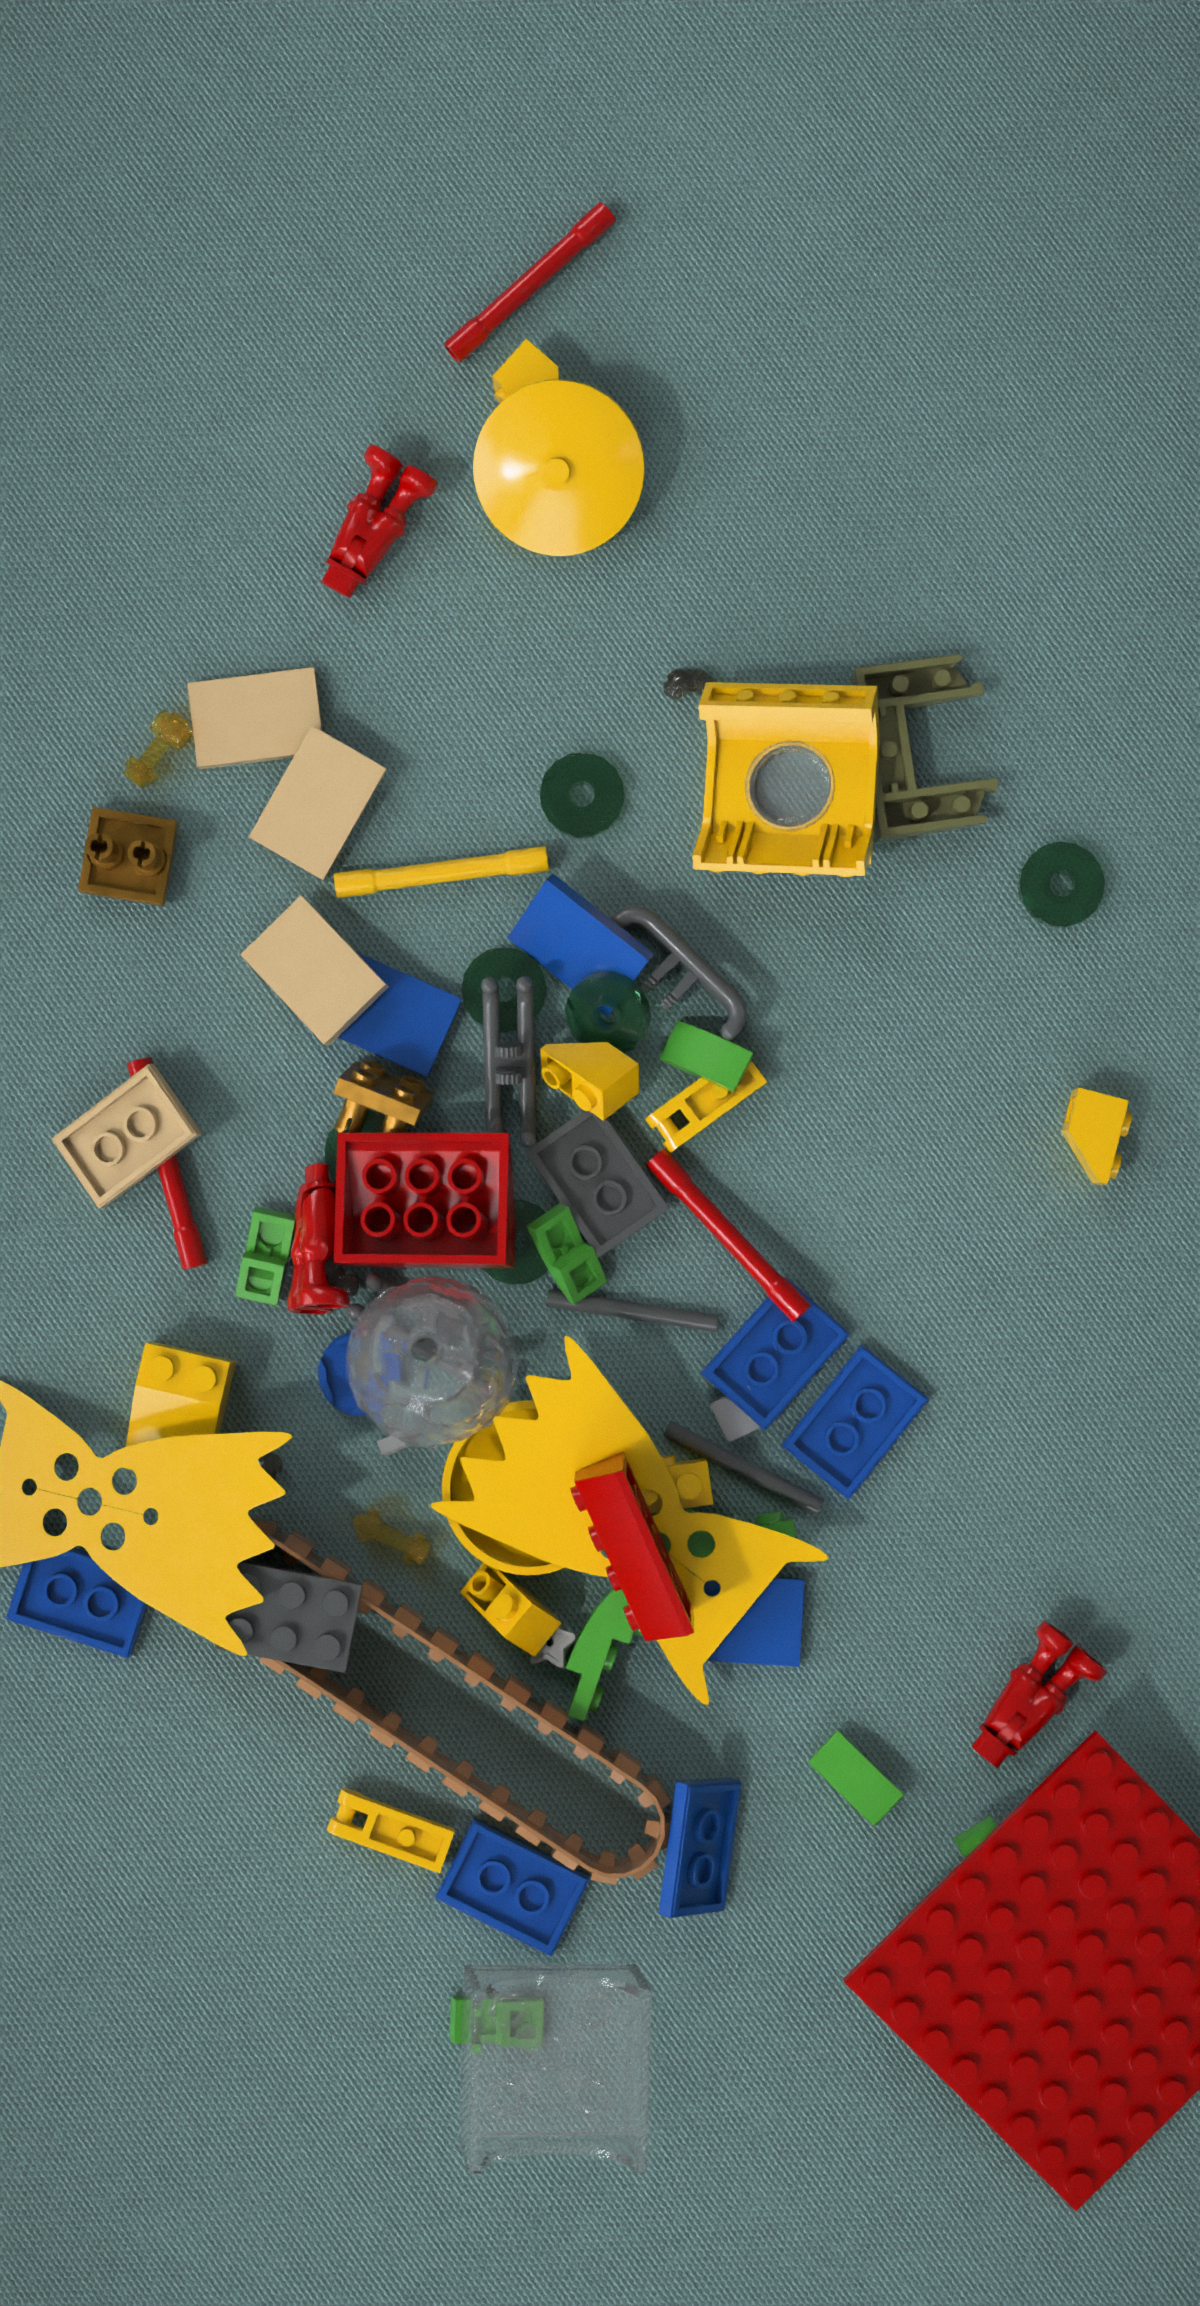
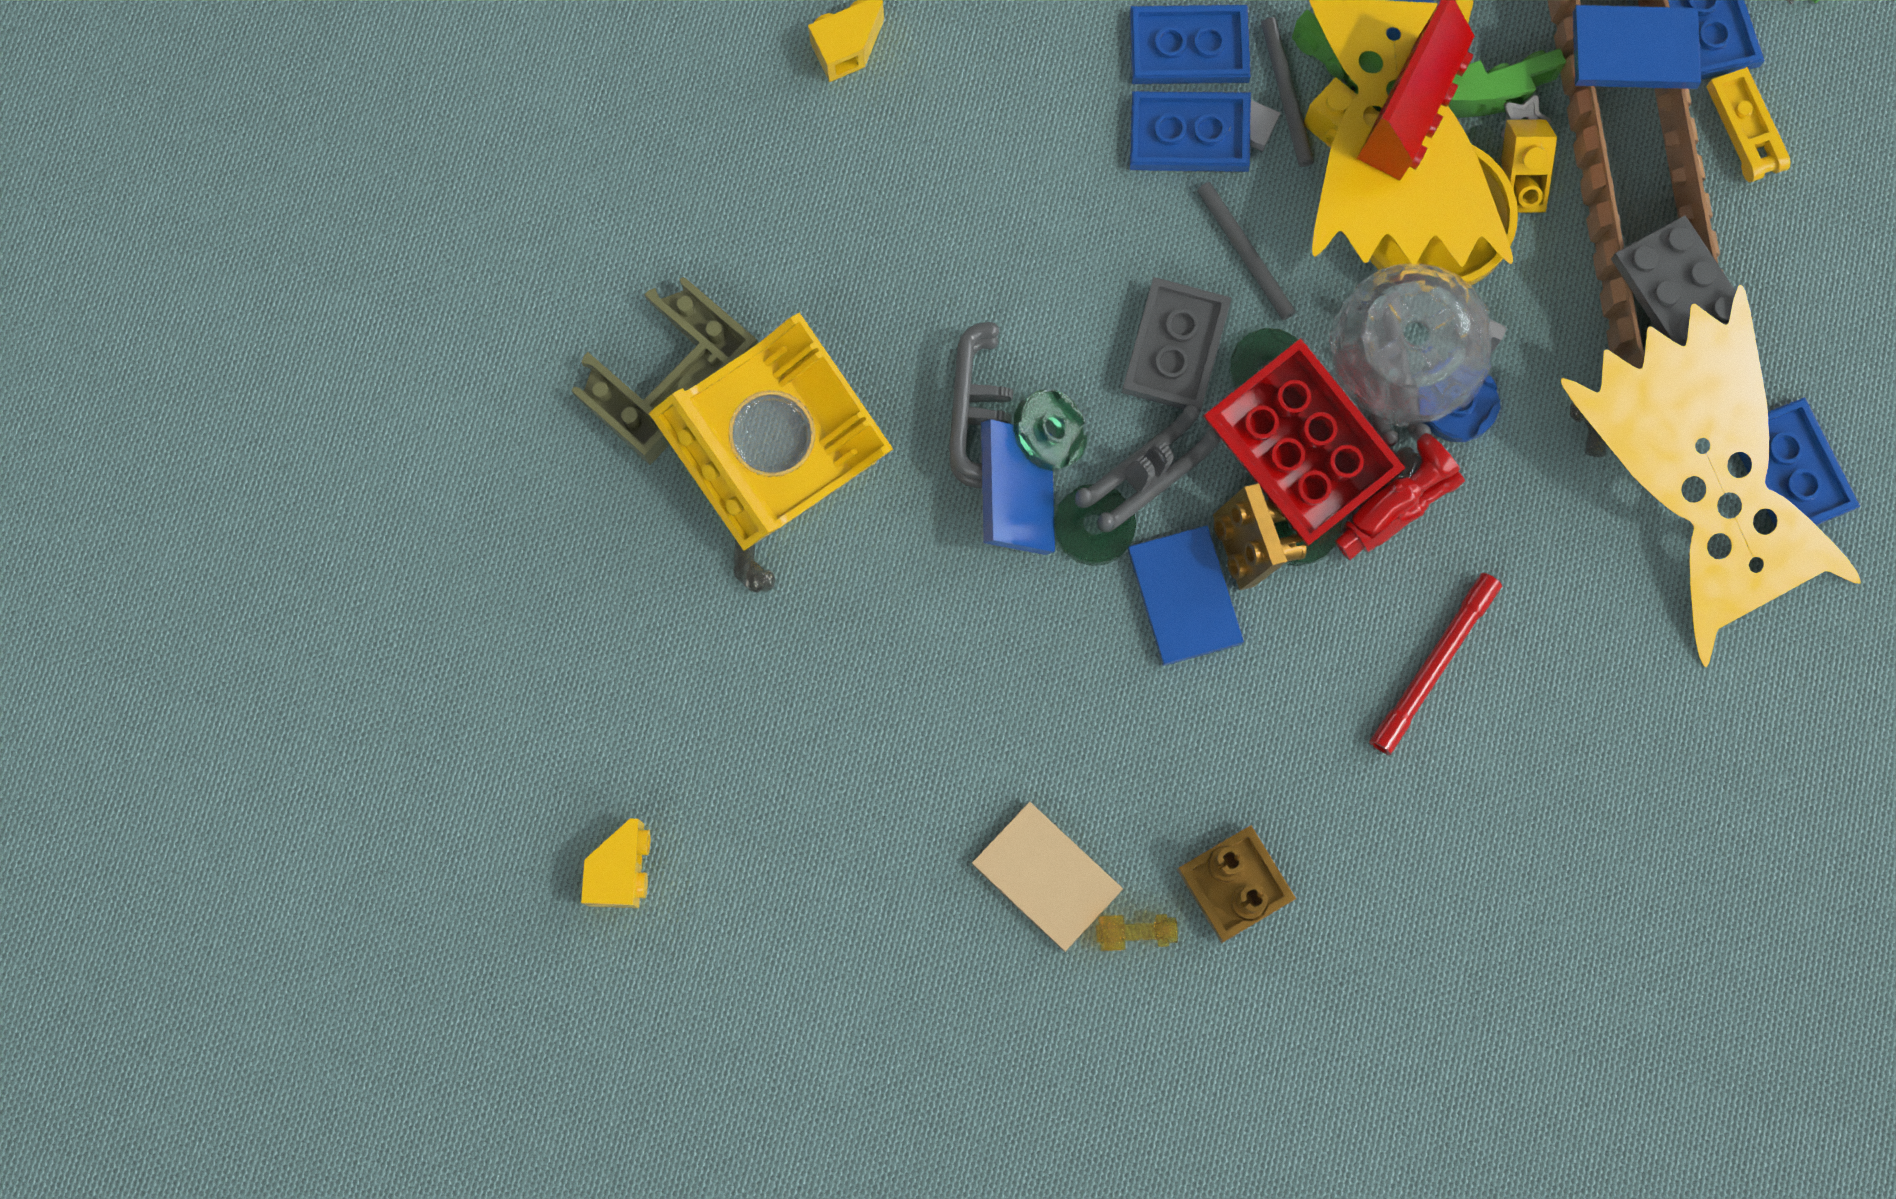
camera: 130 degrees left, 10 degrees down
tan tile [52,1064,202,1209] -> none
yellow slope [122,1342,237,1470] -> none
bright green slope [235,1206,295,1306] -> none
tan tile [240,895,389,1047] -> none
tan tile [249,725,387,880] -> none
red piece [321,444,438,599] -> none
yellow piece [334,846,549,898] -> none
clear yellow bar [352,1508,432,1566] -> none
red piece [443,202,616,363] -> none
yellow dish [473,379,645,556] -> none
bright green slope [526,1204,607,1305] -> none
clear green tile [540,753,624,839] -> none
yellow slope [540,1042,639,1121] -> none
yellow plate [645,1061,767,1153] -> none
red piece [646,1148,812,1323] -> none
bright green slope [659,1021,754,1094] -> none
clear green tile [1018,842,1105,928] -> none
none -> blue tile [1572,5,1701,89]

